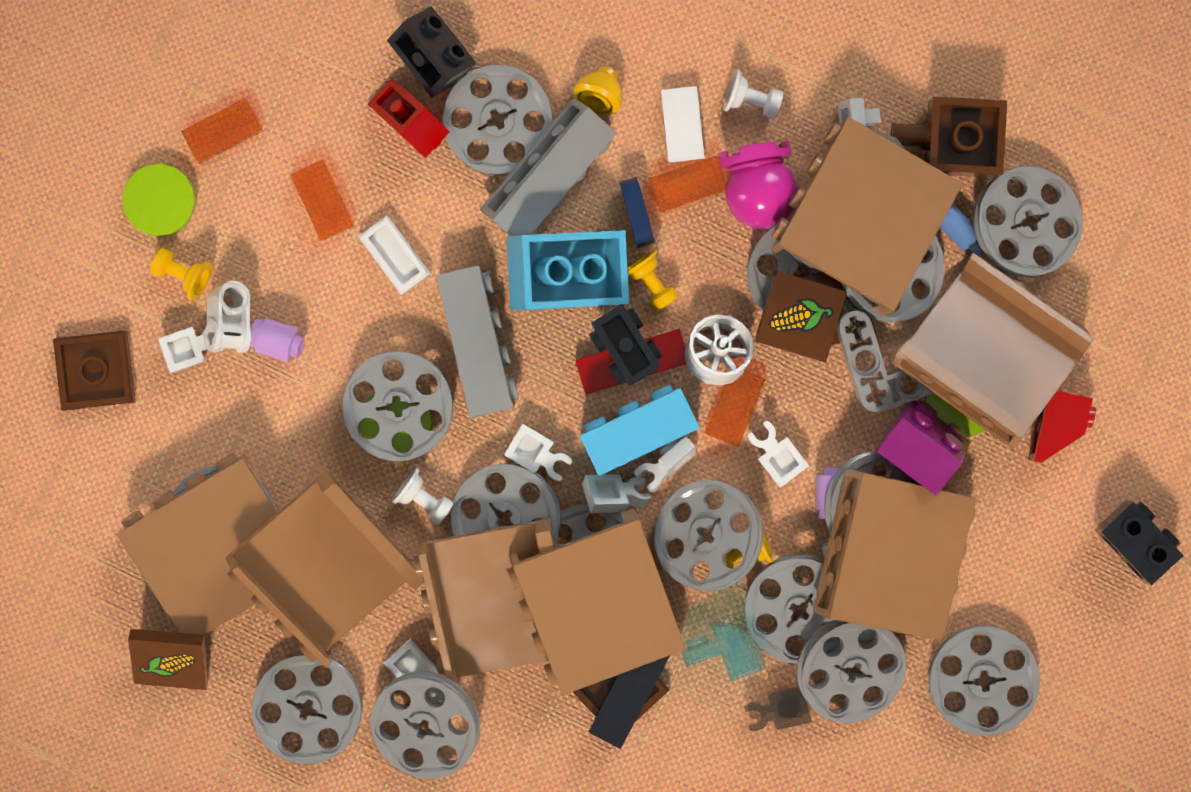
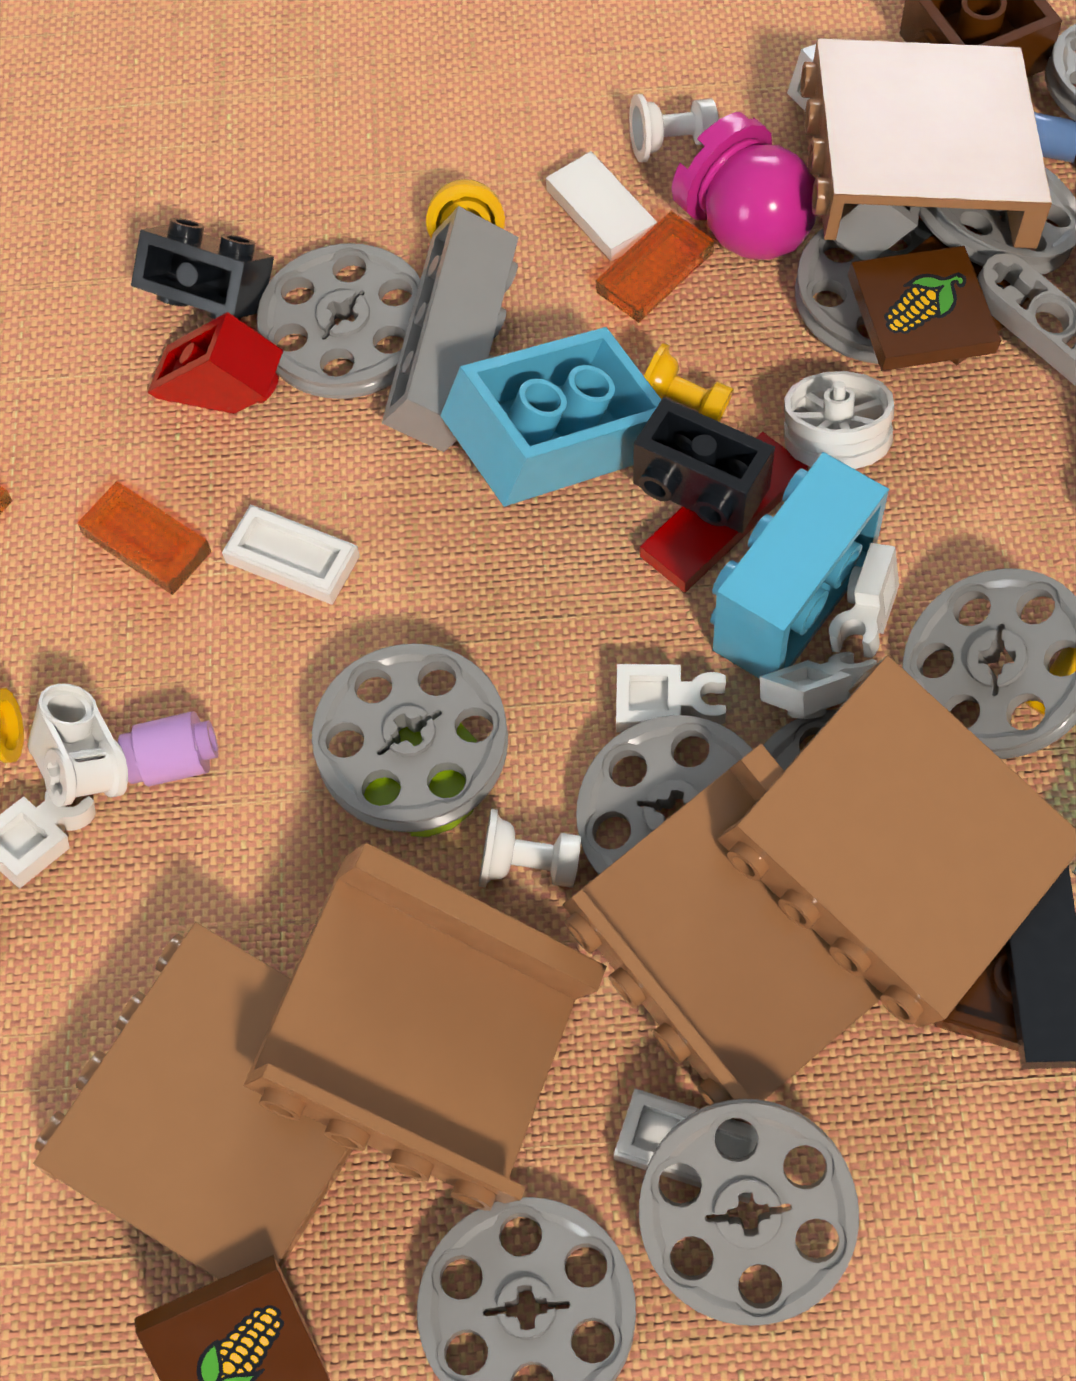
camera: 25 degrees left, 25 degrees down
light grey brick [436,265,519,418] -> none
dark blue beam [619,177,655,248] -> none
clear orange tile [705,371,766,447] -> none
white plate [747,420,809,488] -> none

